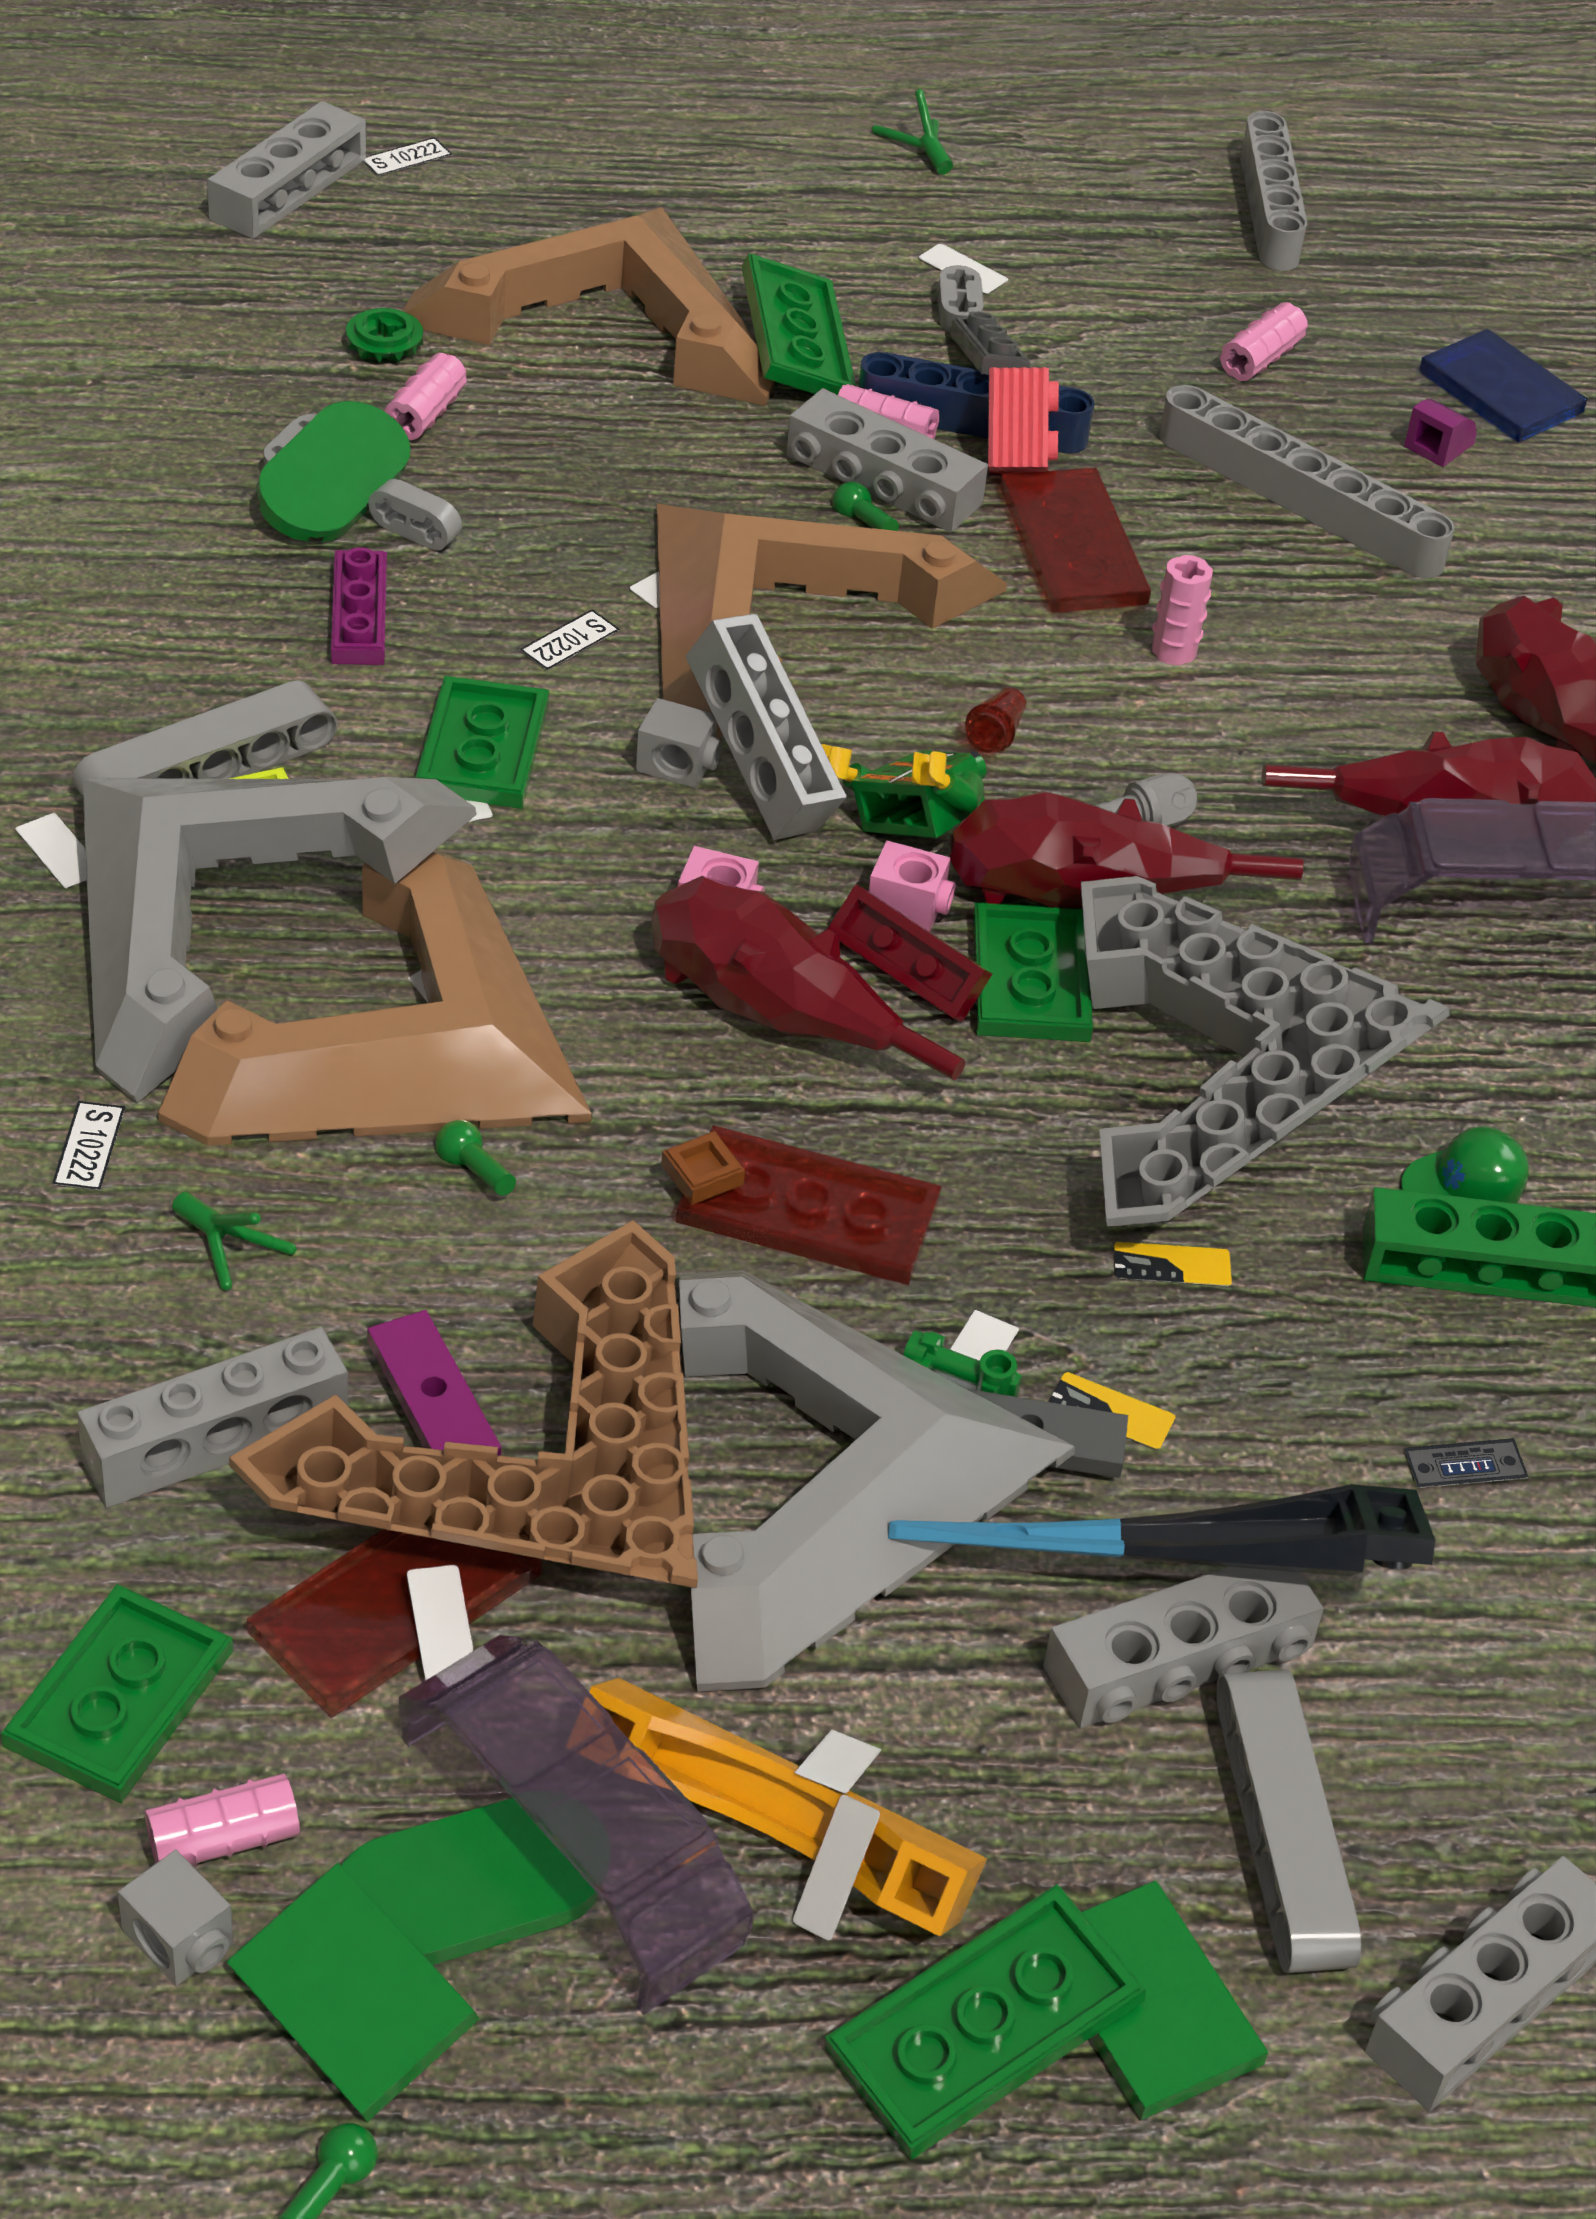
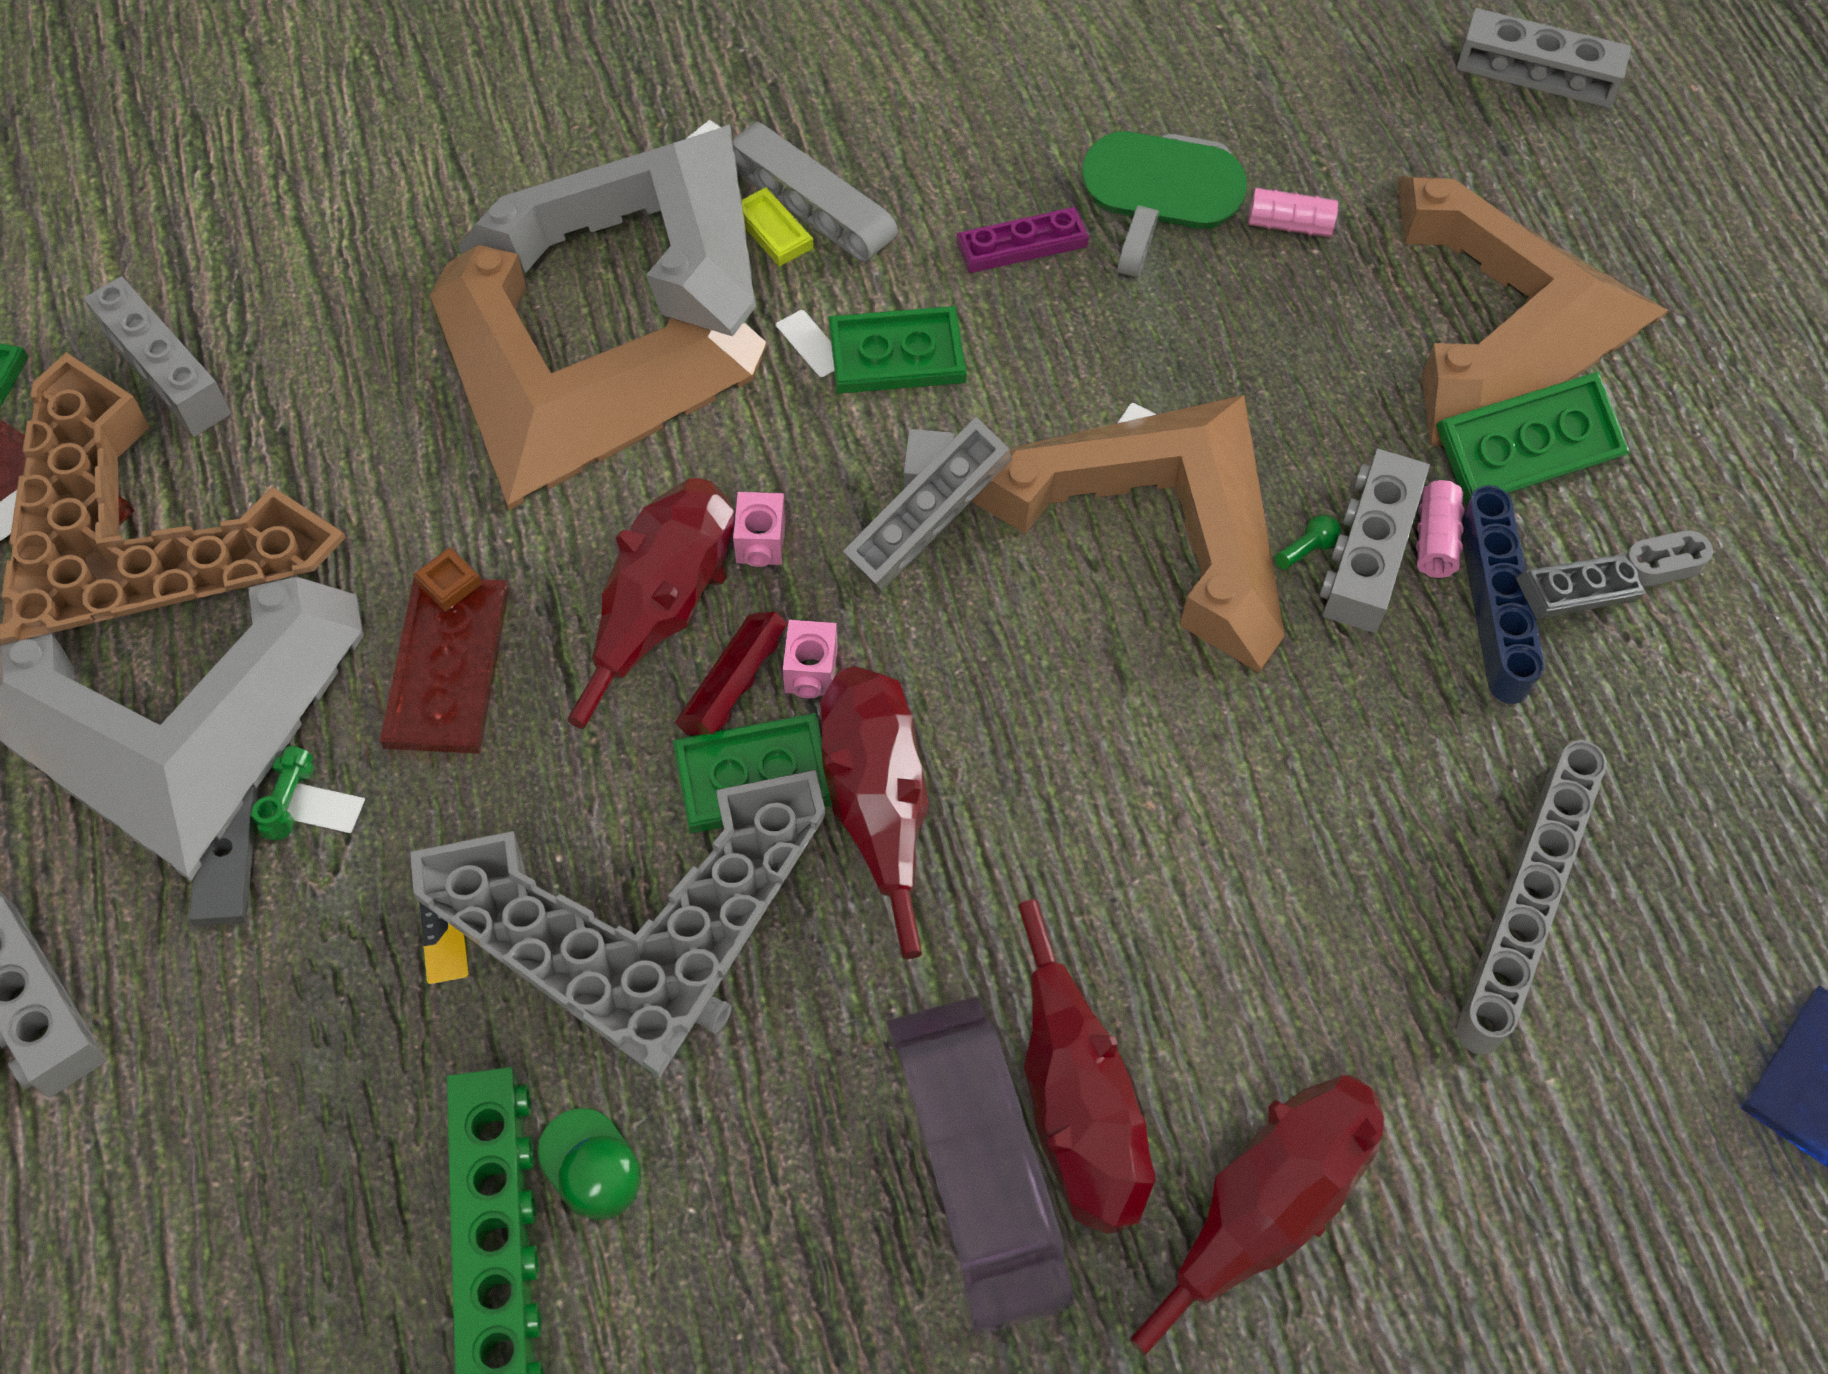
camera: 80 degrees right, 15 degrees up
white sticker [52,1101,126,1190] -> none
green plant [172,1191,297,1291] -> none
green gear [346,308,423,363] -> none
white sticker [363,137,453,176] -> none
magenta tile [367,1310,502,1456] -> none
green bar [435,1120,516,1196] -> none
white sticker [519,609,620,670] -> none
green torso [821,744,987,838] -> none
black plate [888,1484,1436,1577] -> none
white sticker [919,244,1008,294] -> none
clear red cone [965,687,1026,753] -> none
coral brick [988,367,1059,474] -> none
clear red tile [1000,467,1151,613] -> none
yellow sticker [1049,1372,1176,1449] -> none
light grey arm [1095,773,1197,827] -> none
bright pink axle [1151,555,1213,665] -> none
bright pink axle [1220,302,1308,381] -> none
magenta brick [1404,399,1477,467] -> none
sticker [1404,1438,1529,1488] -> none

